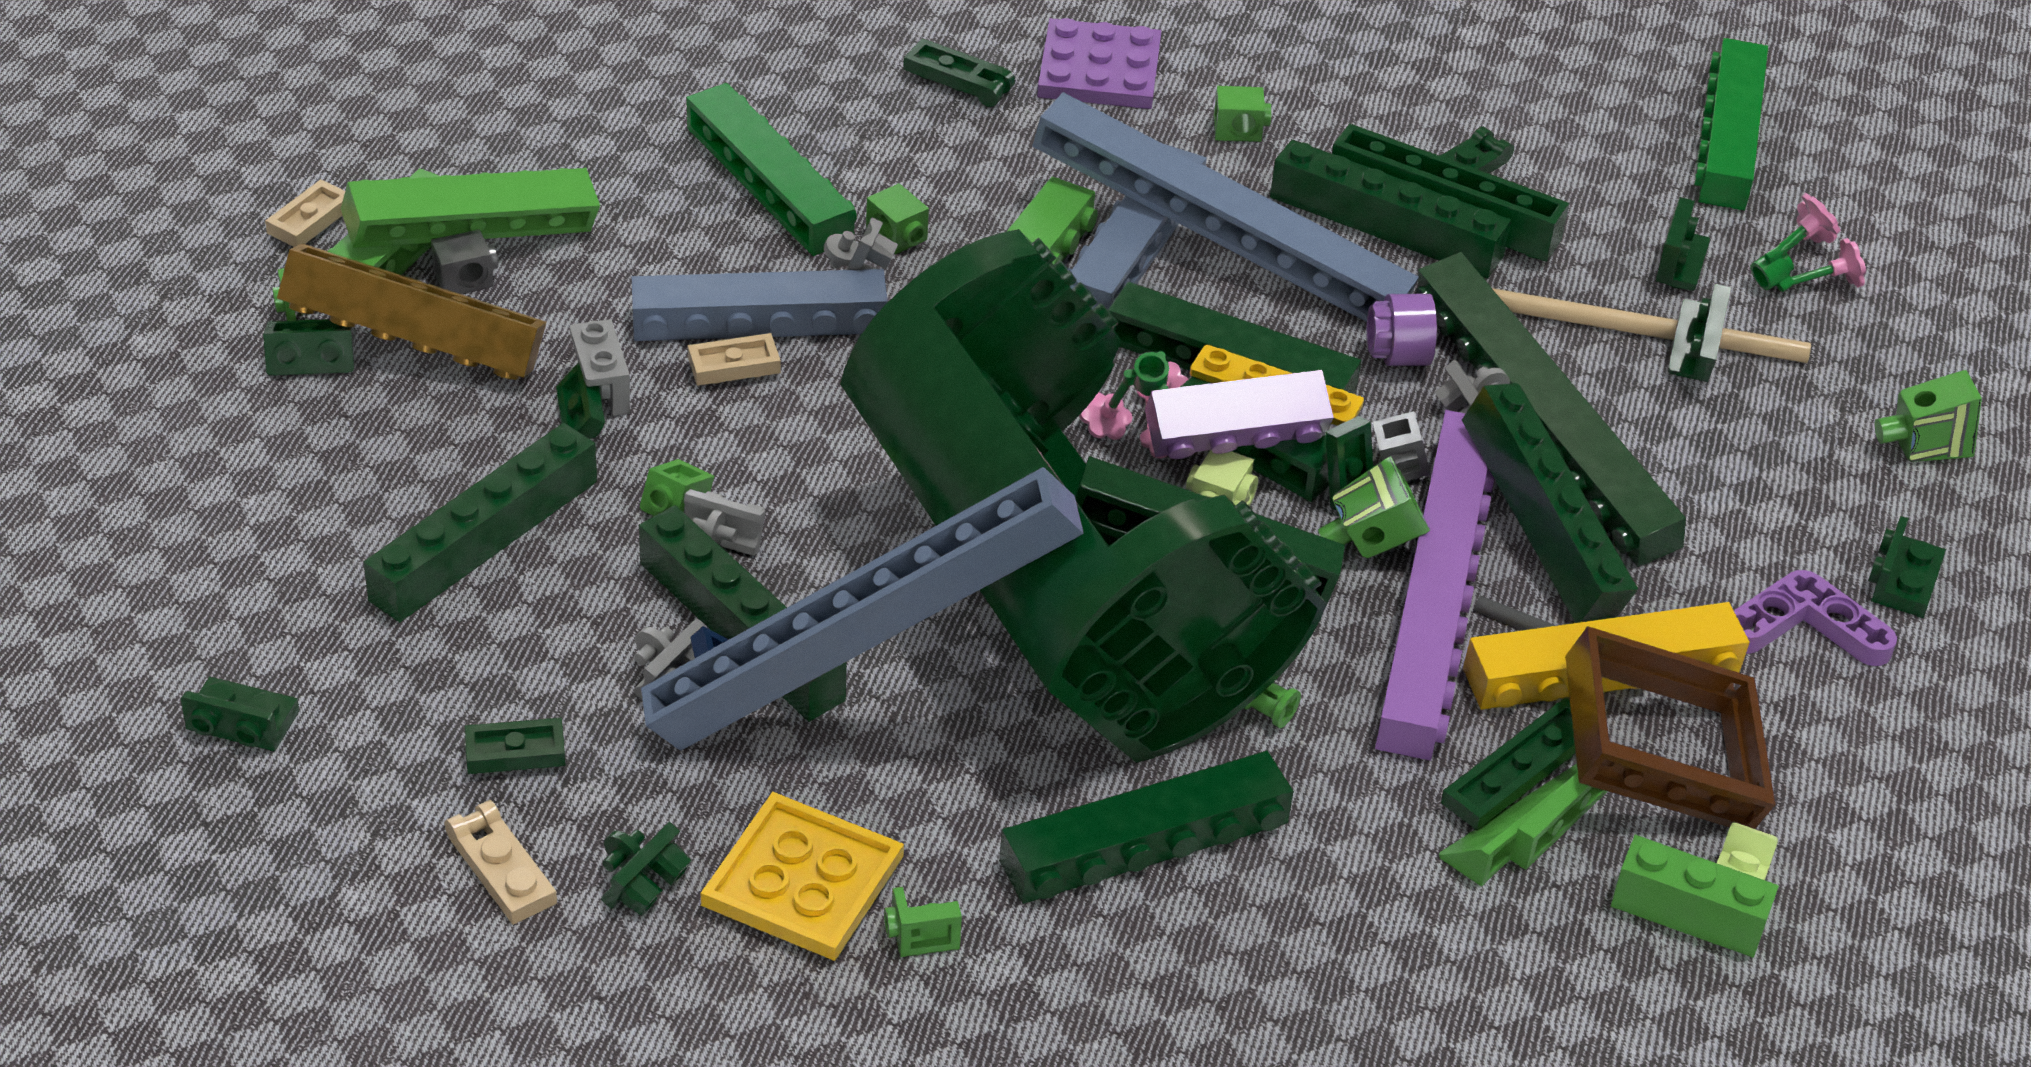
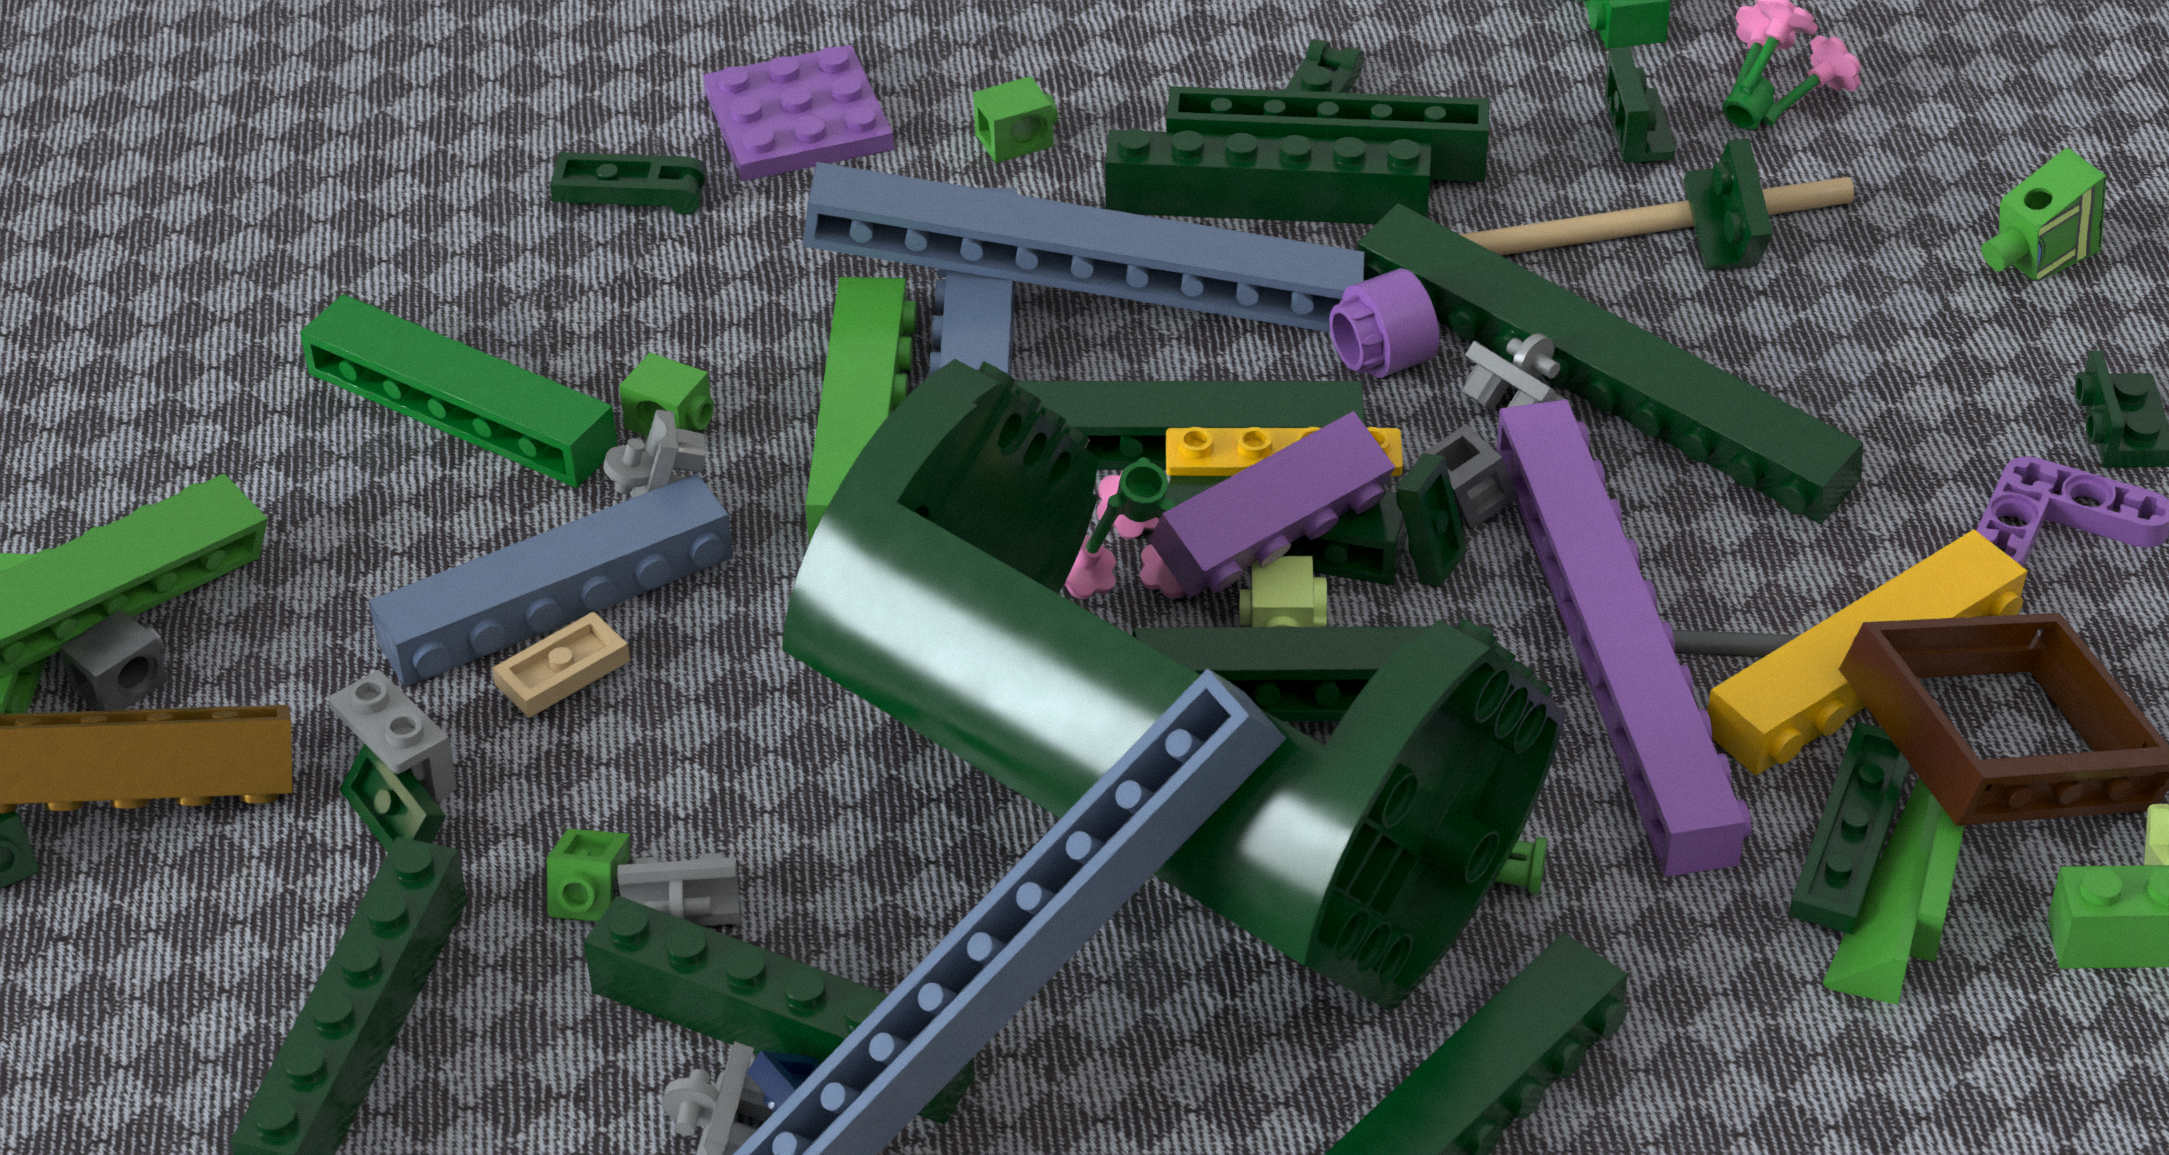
camera: 20 degrees left, 0 degrees up
bright green torso [1318,456,1430,558] -> none
dark green brick [1461,383,1638,623] -> none

